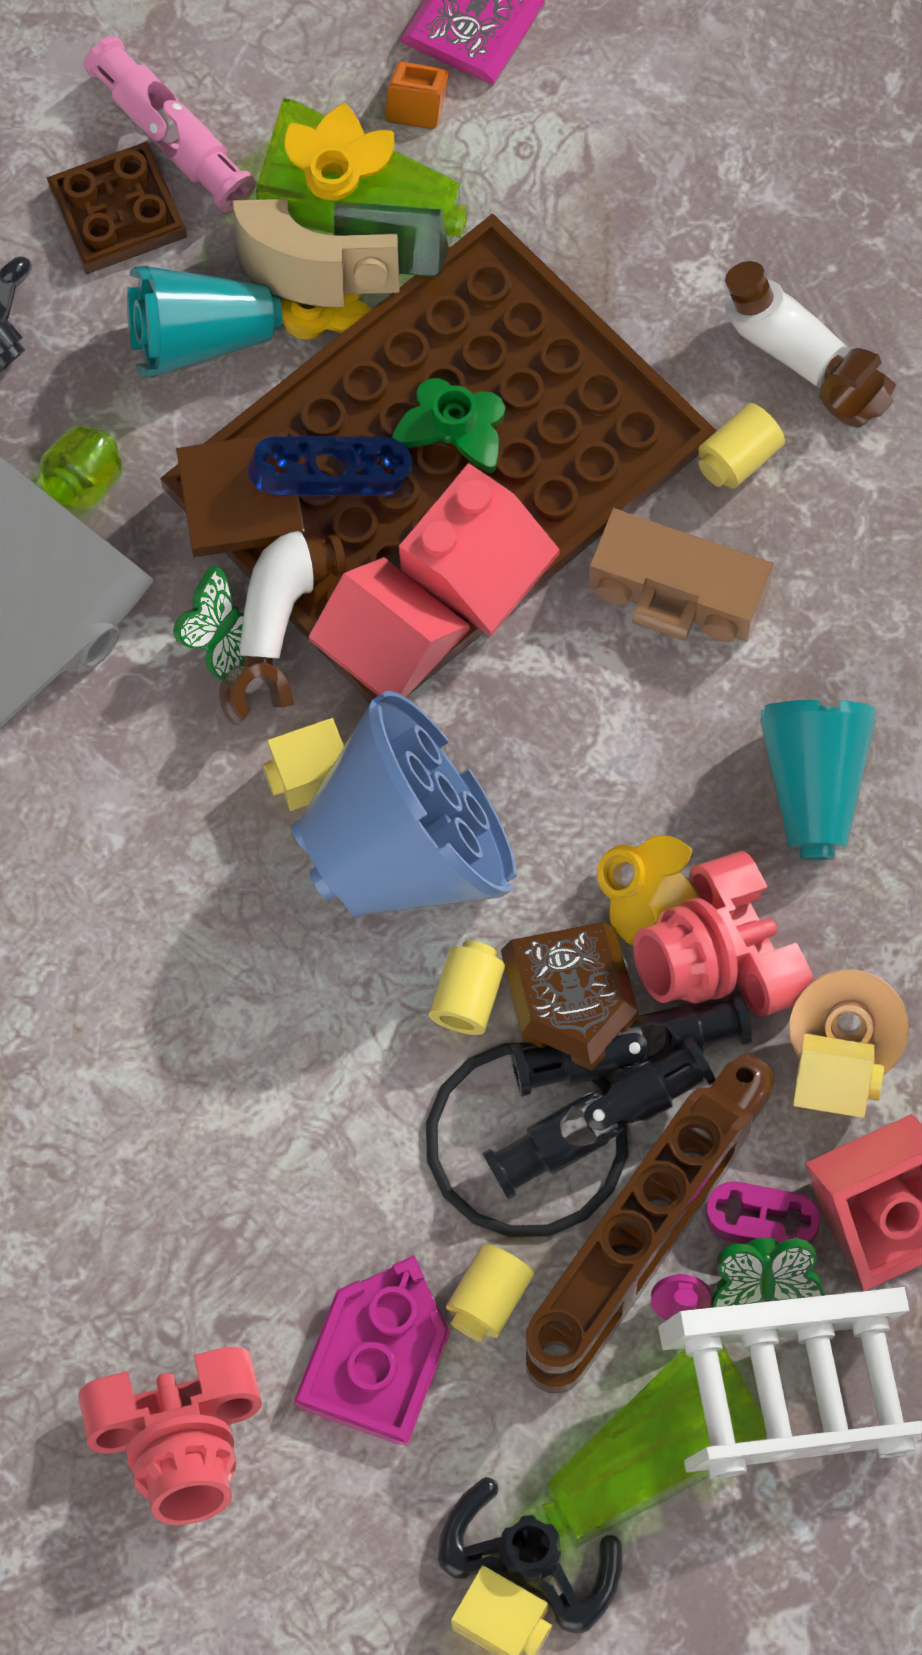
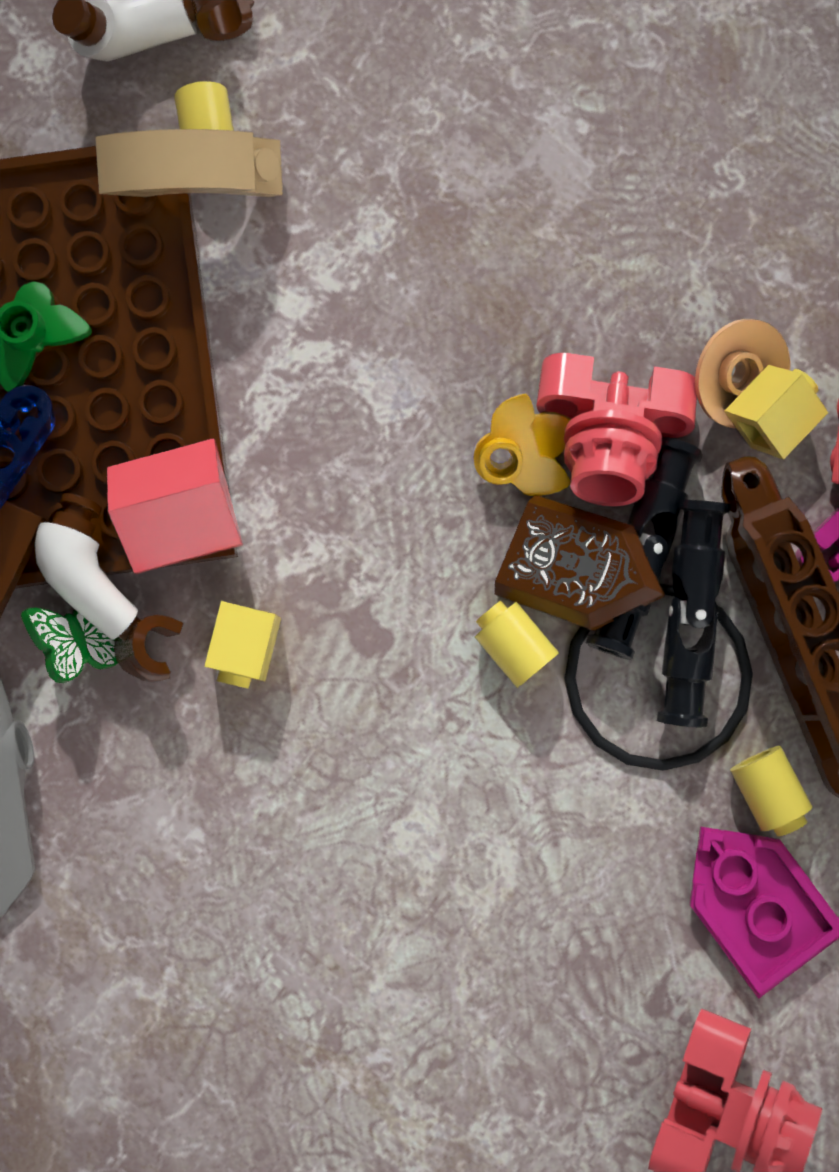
camera: 55 degrees left, 15 degrees up
medium blue cone [291,691,517,918] -> none
coral slope [399,463,560,637] -> none
medium nougat piece [589,508,774,642] -> none
teal cone [760,700,876,861] -> none
none -> tan arch [95,129,283,197]

